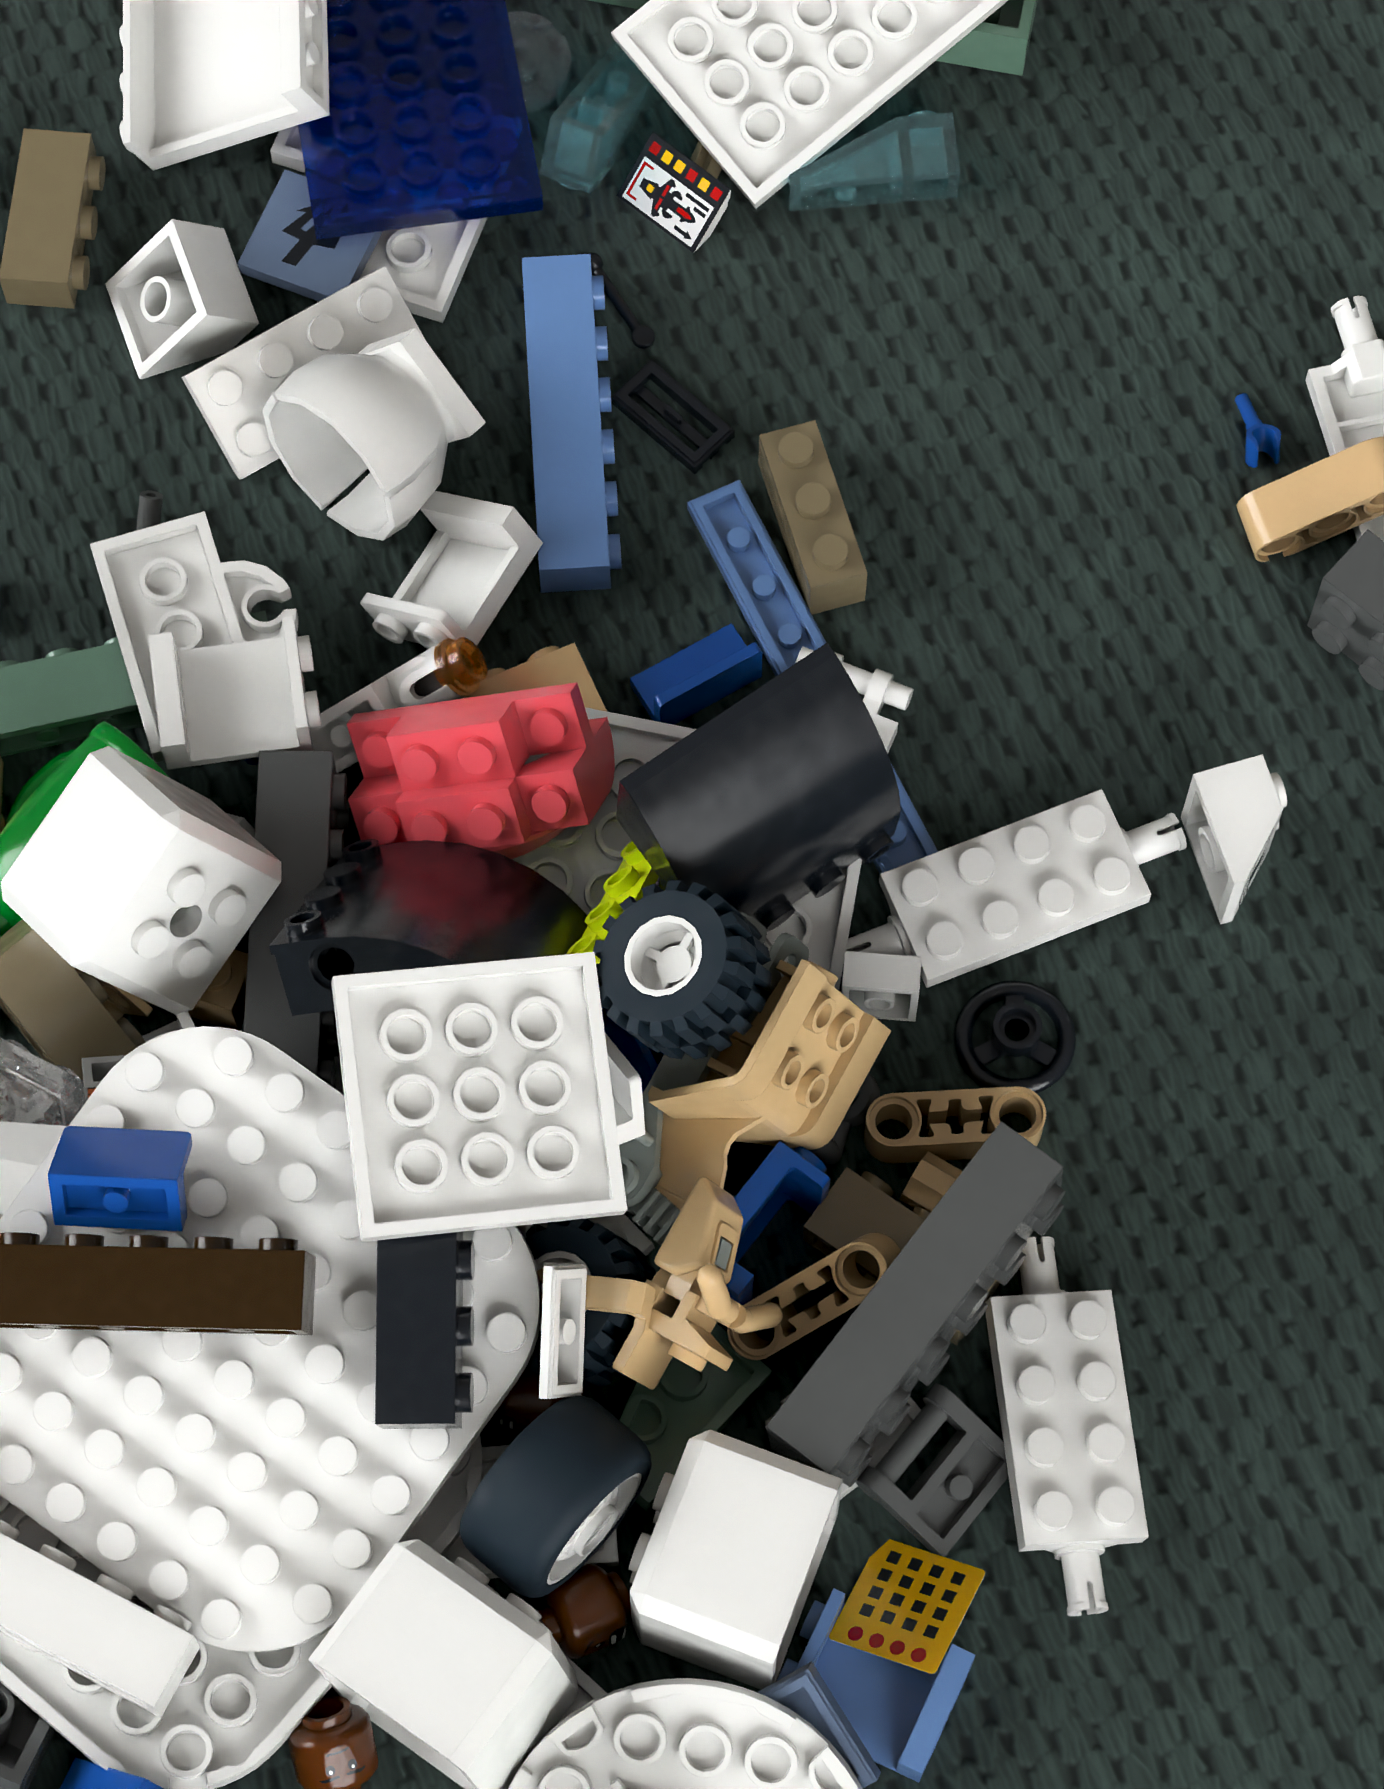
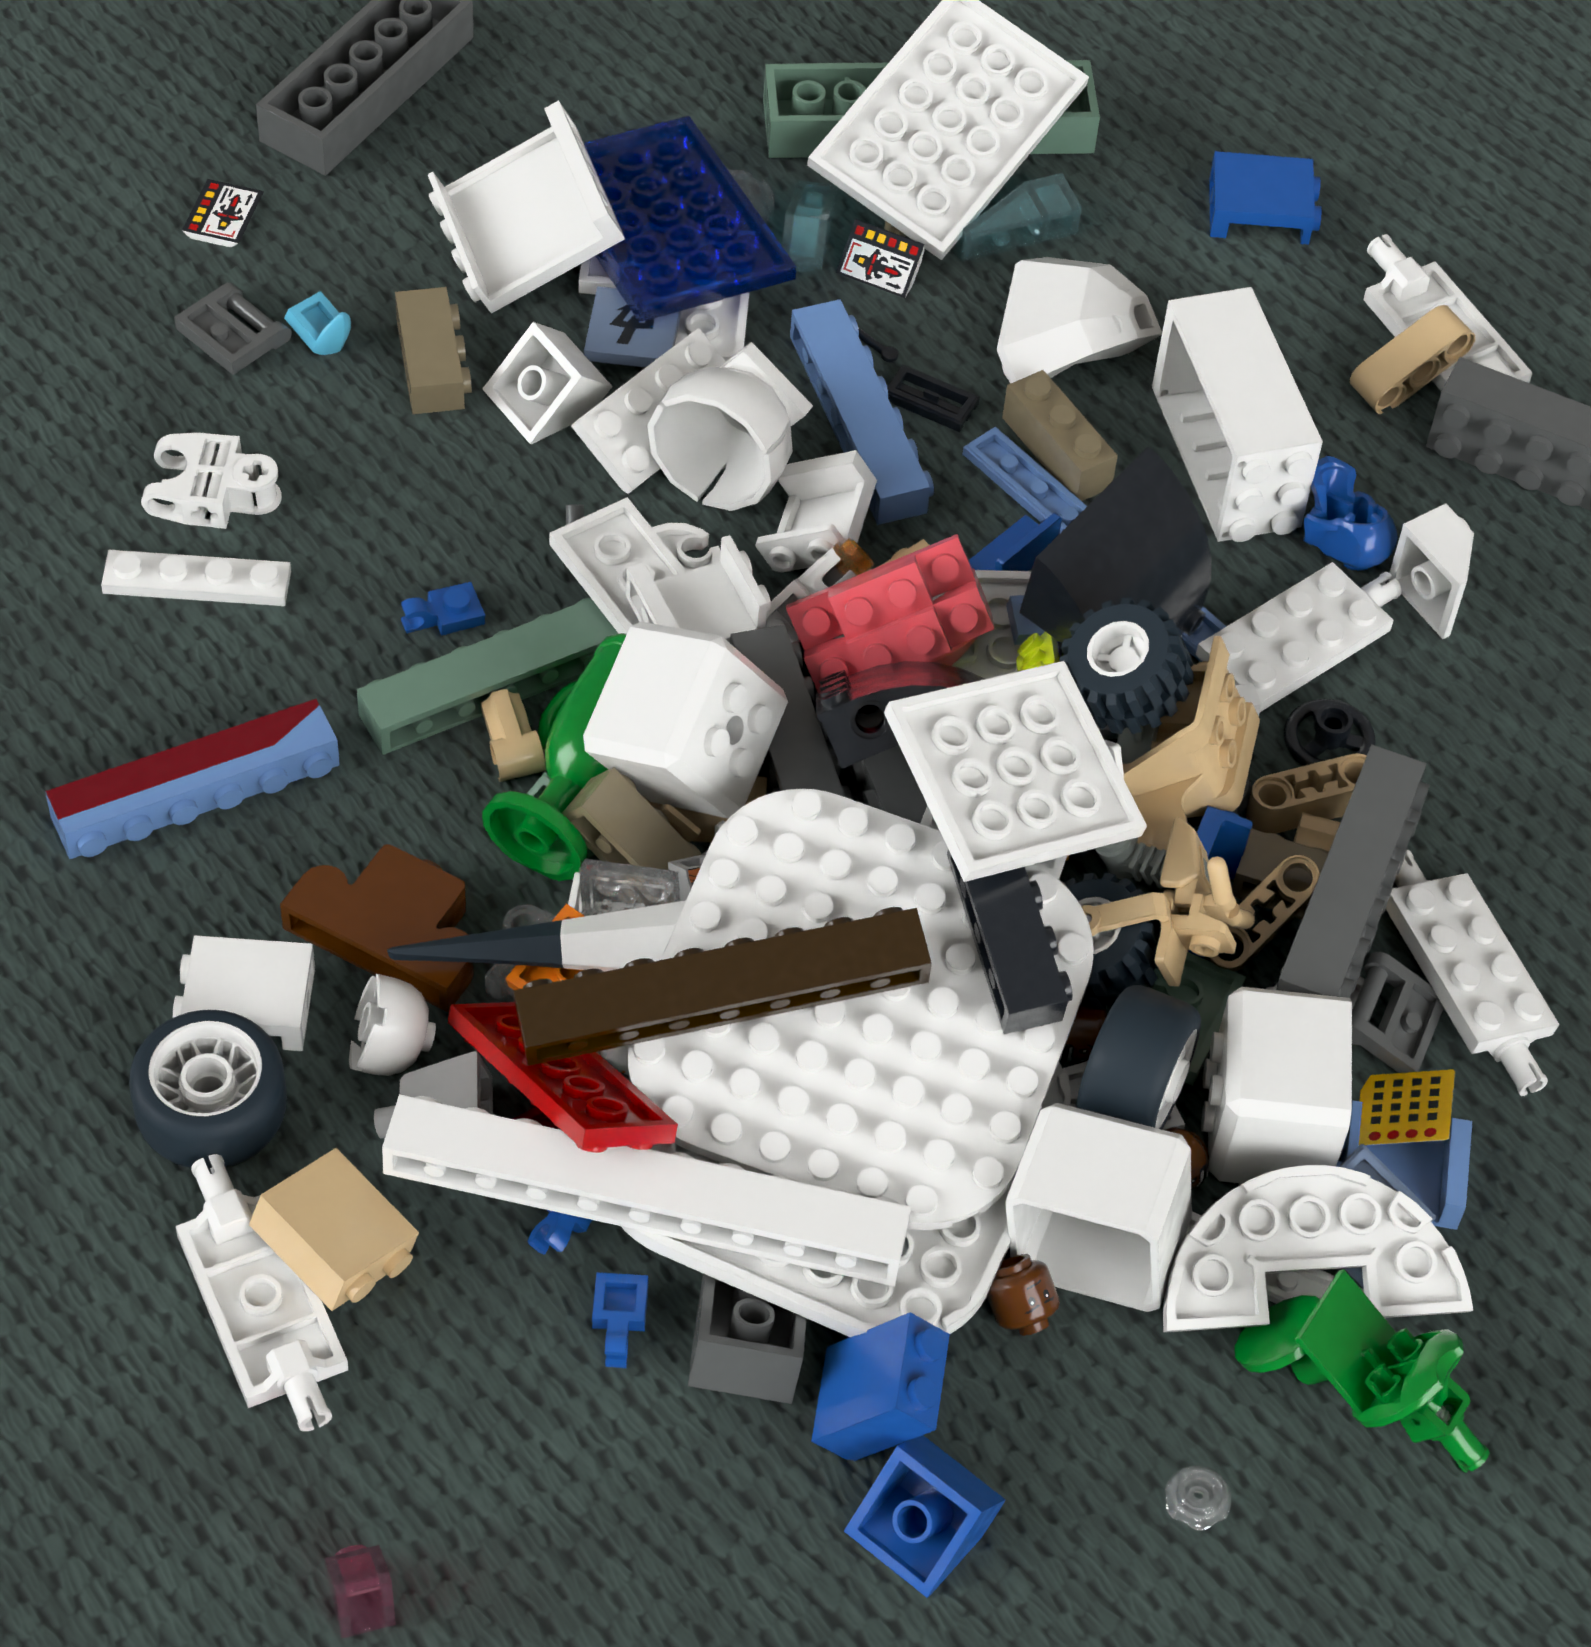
camera: 20 degrees left, 15 degrees down
blue panel [48,1126,192,1232] -> none
white slope [539,1262,587,1399] -> none
blue hand [1235,393,1281,468] -> none
none -> white brick [997,257,1162,384]
none -> white container [1152,287,1323,542]
none -> blue panel [1209,151,1322,245]
none -> blue head [1303,456,1398,571]

